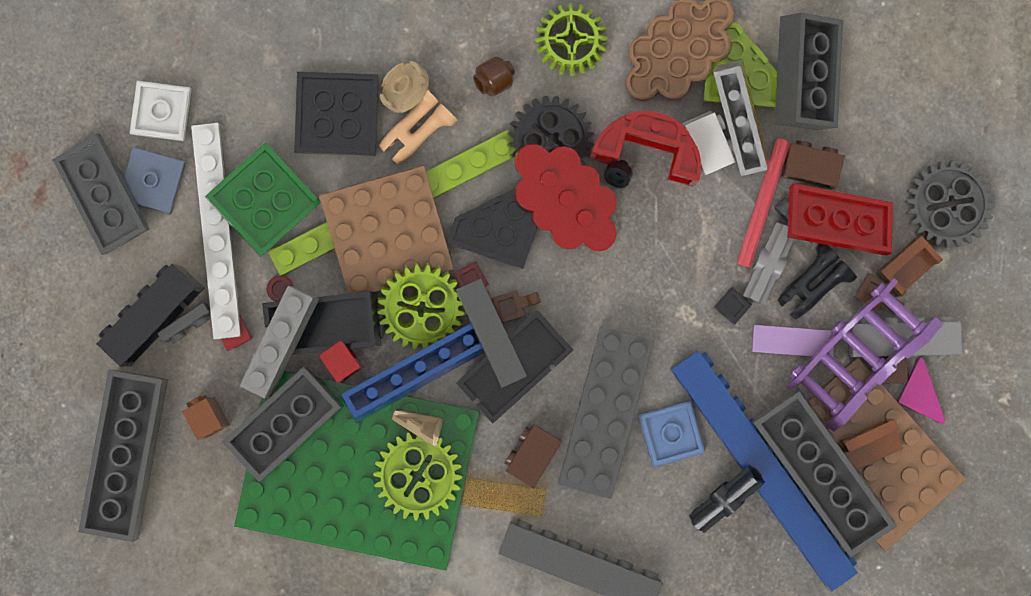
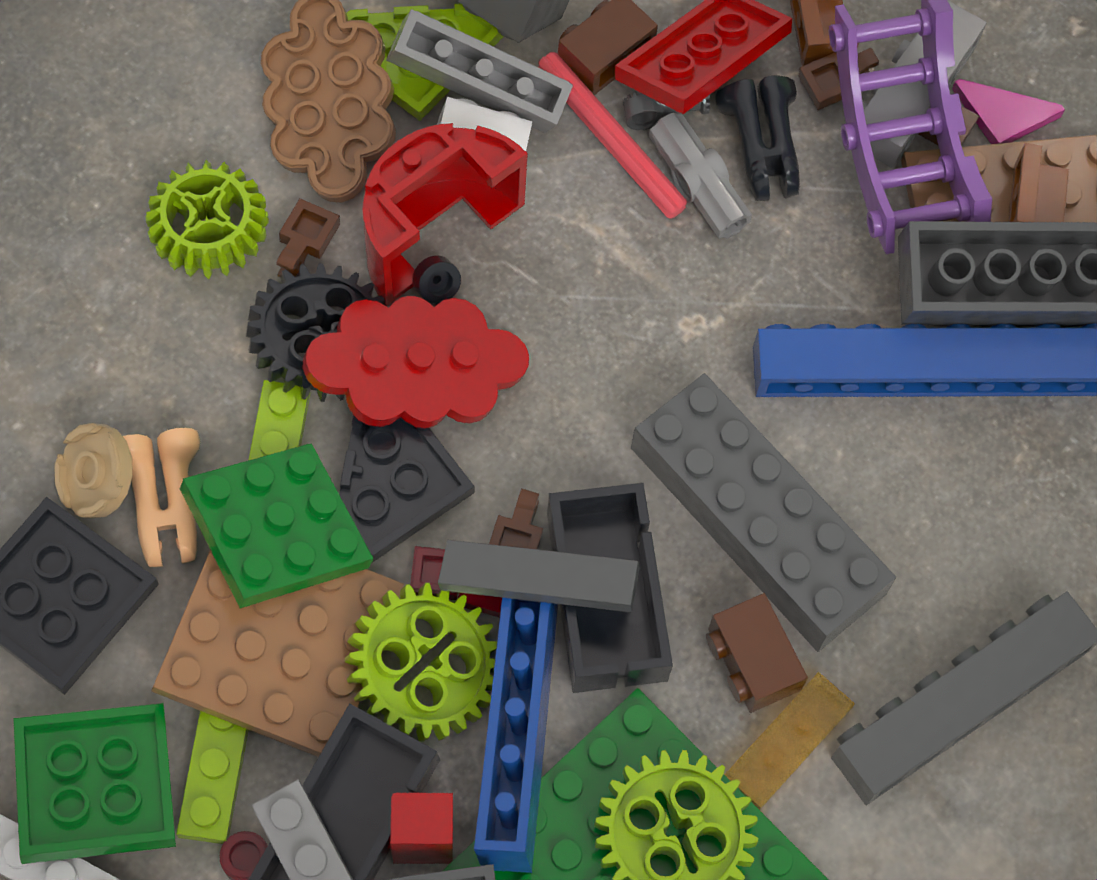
camera: 60 degrees left, 20 degrees down
tan tile [392,409,443,446] -> none
reddish brown head [473,56,515,97] -> none
medium blue tile [638,400,705,467] -> none
black piece [689,465,765,533] -> none
black tile [713,287,752,325] -> none
lavender tile [751,325,834,357] -> none
none -> green plate [180,443,374,609]
none -> reddish brown plate [276,198,340,278]

